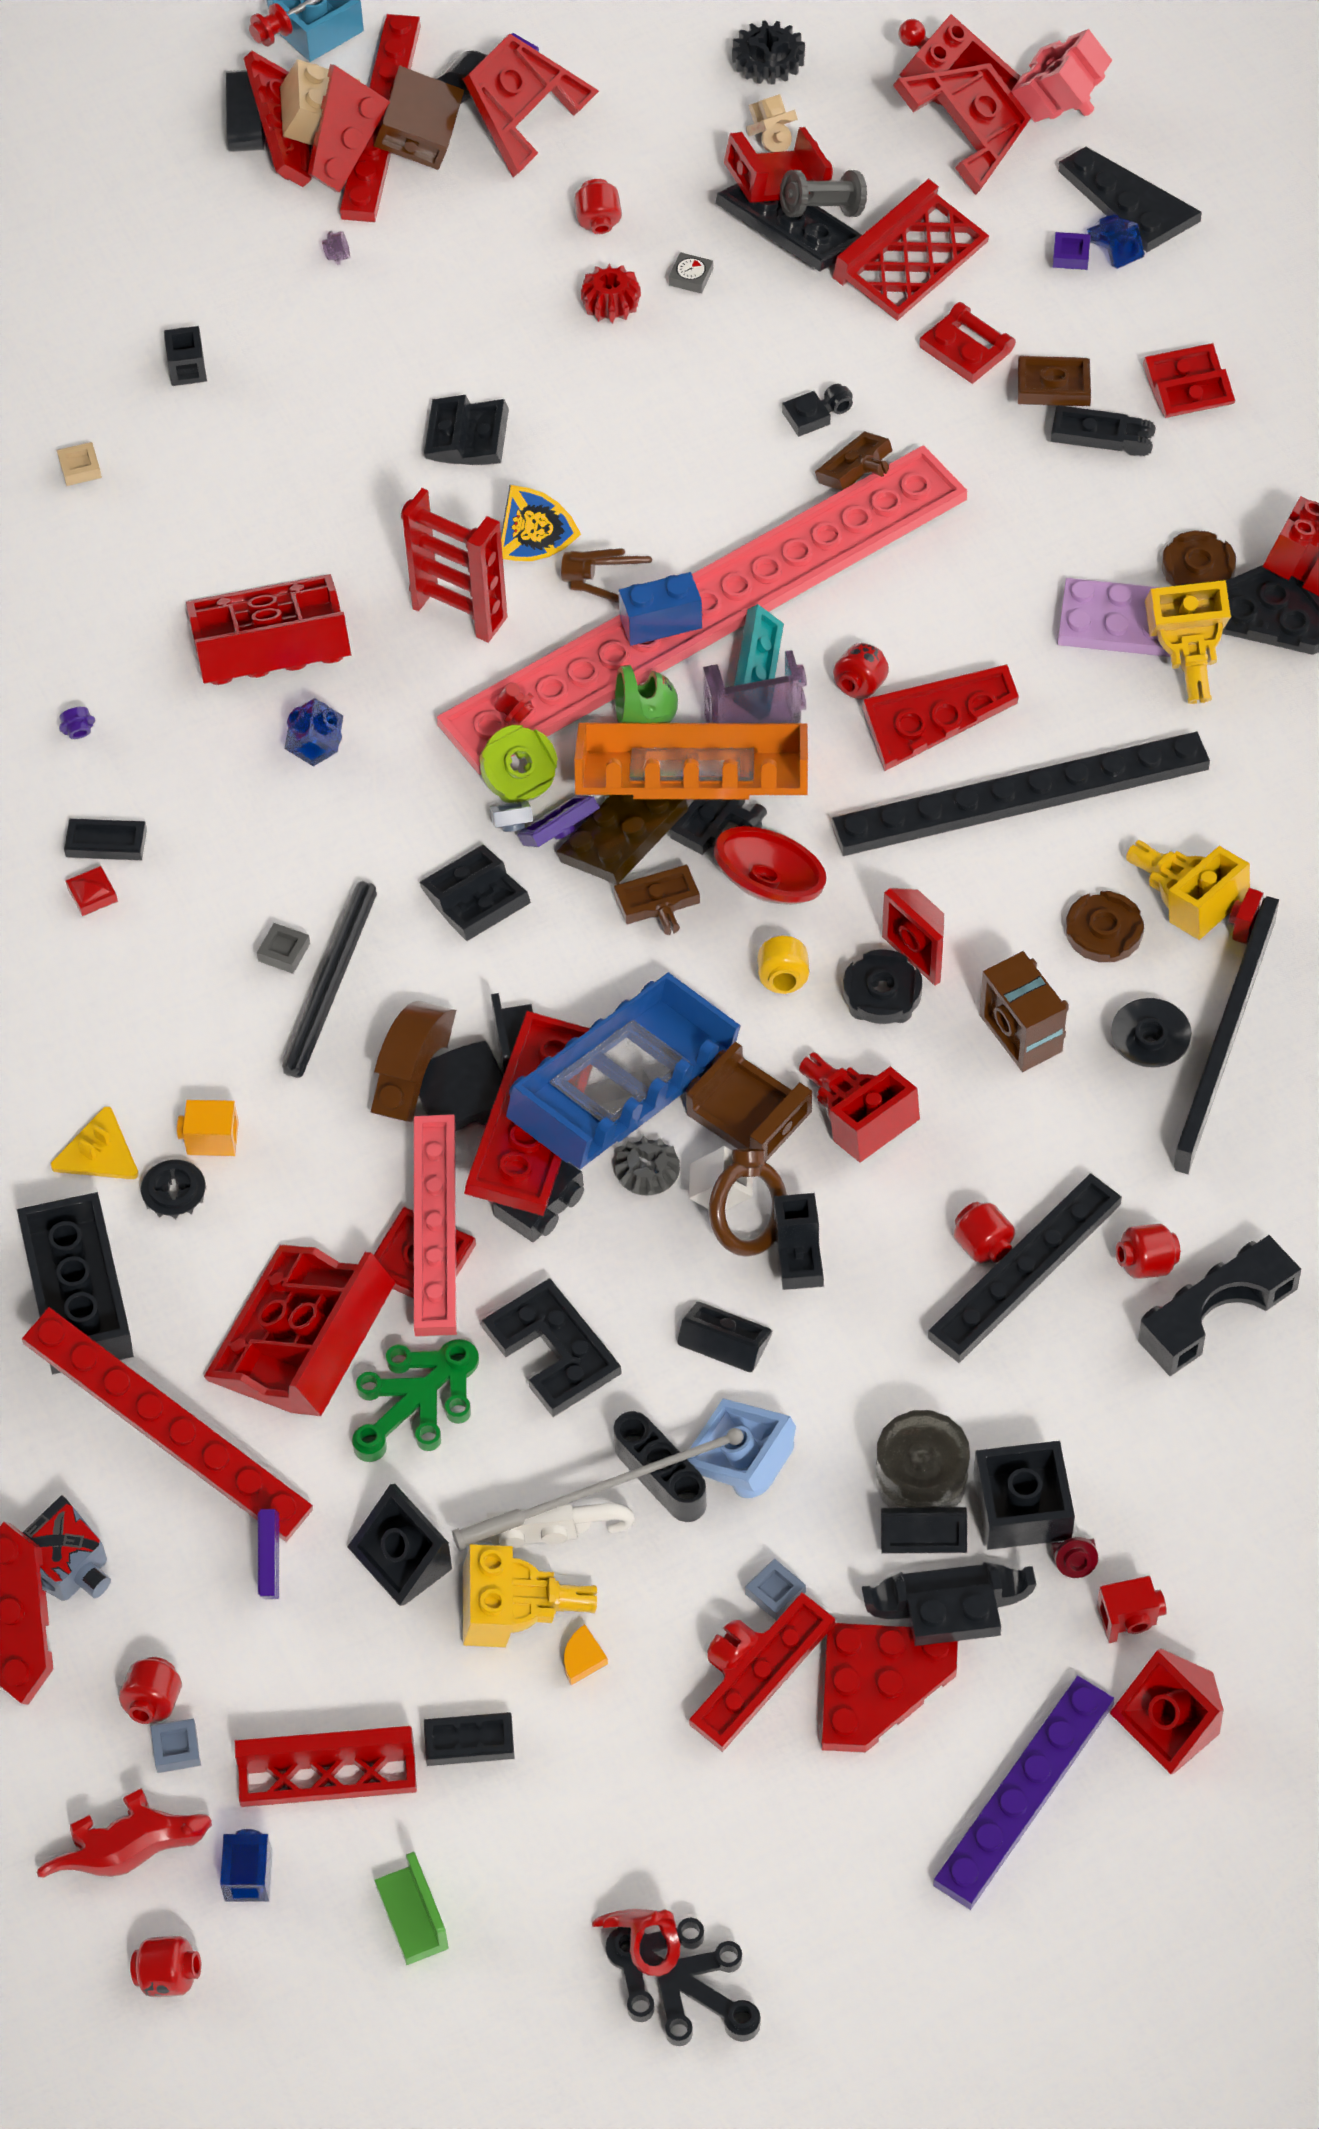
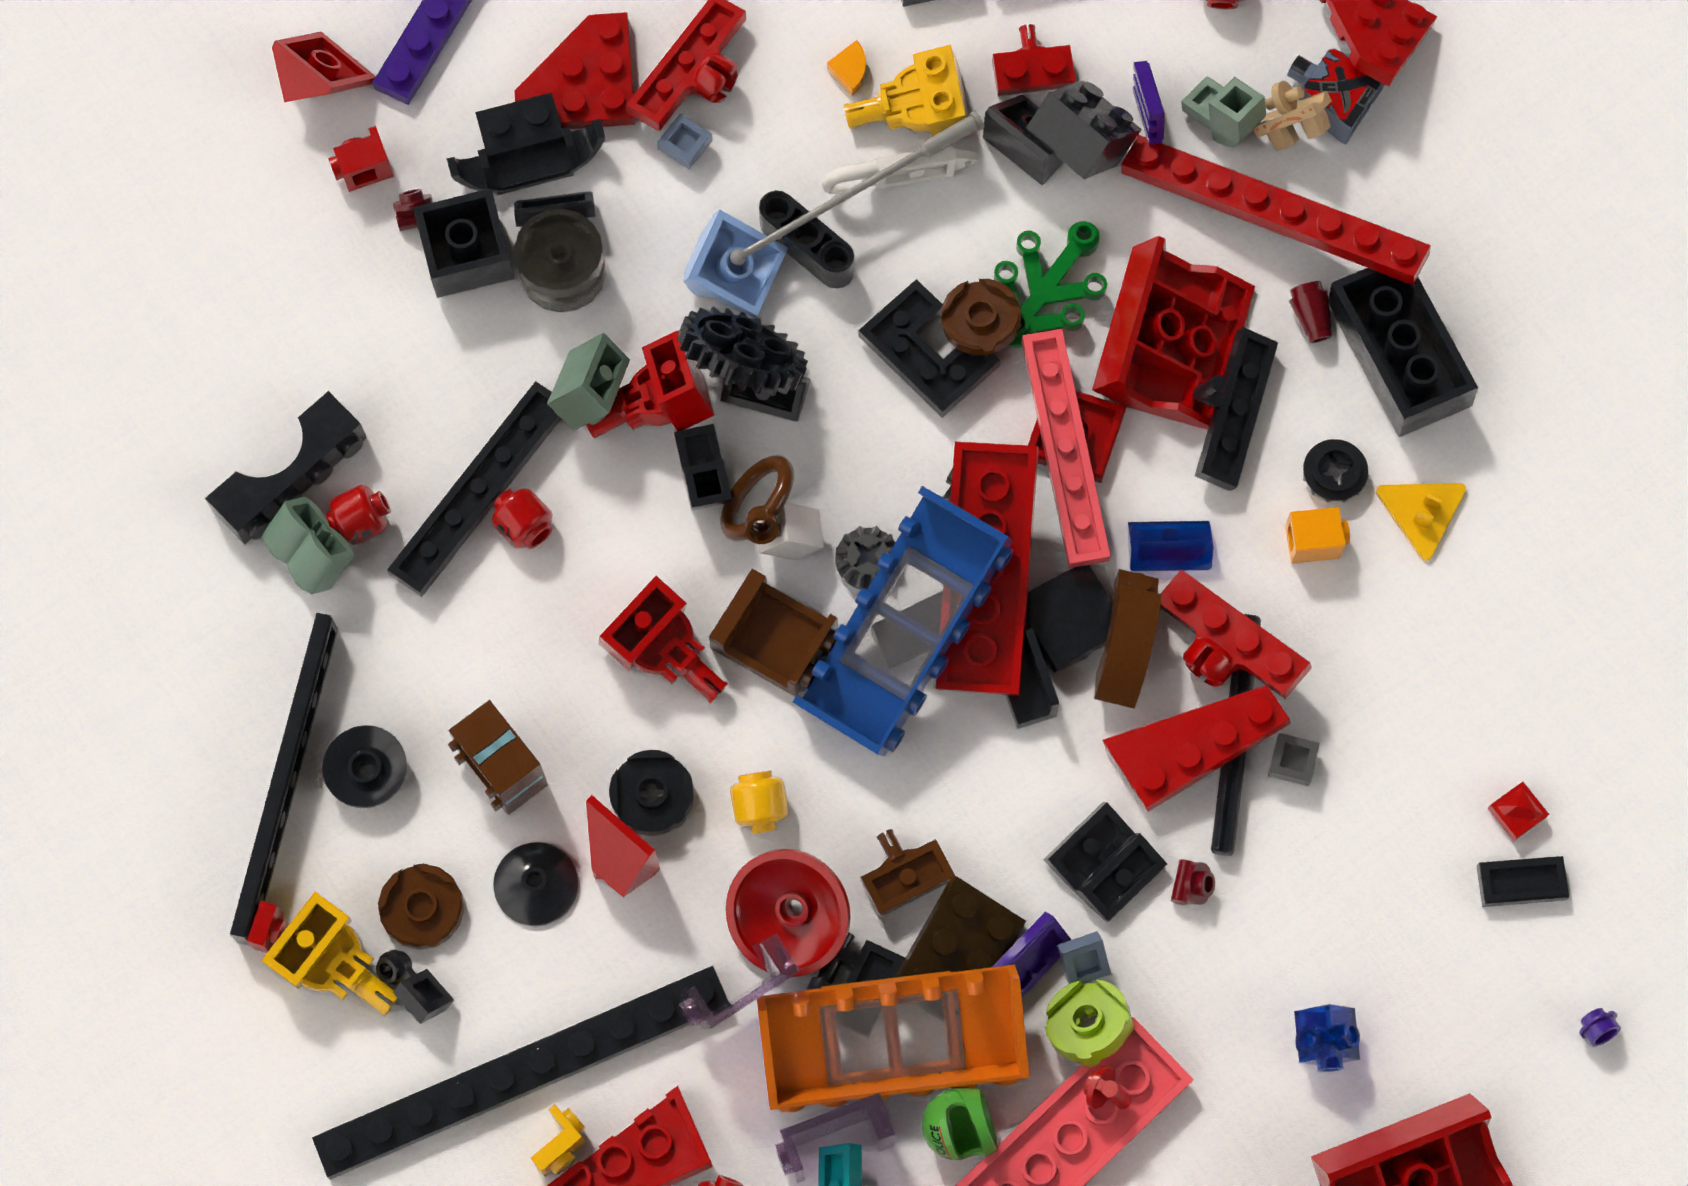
camera: 170 degrees right, 15 degrees up
none -> sand green brick [262,496,354,595]
none -> black plate [376,949,454,1024]
none -> black dish [493,842,578,926]
none -> yellow bracket [531,1104,585,1177]
none -> sand green brick [547,333,630,431]
none -> red brick [586,330,715,438]
none -> black gear [677,307,808,396]
none -> panel [678,934,800,1029]
none -> reddish brown tile [941,279,1021,355]
none -> red plate [992,24,1076,96]
none -> black brick [1025,81,1142,179]
none -> red wing [1102,685,1291,812]
none -> clear blue slope [1128,521,1214,571]
none -> red plate [1160,569,1312,700]
none -> dark red plate [1170,859,1215,905]
none -> sand green brick [1181,76,1266,147]
none -> black plate [1193,327,1278,491]
none -> tan hips [1253,80,1331,151]
none -> dark red cone [1289,281,1333,343]

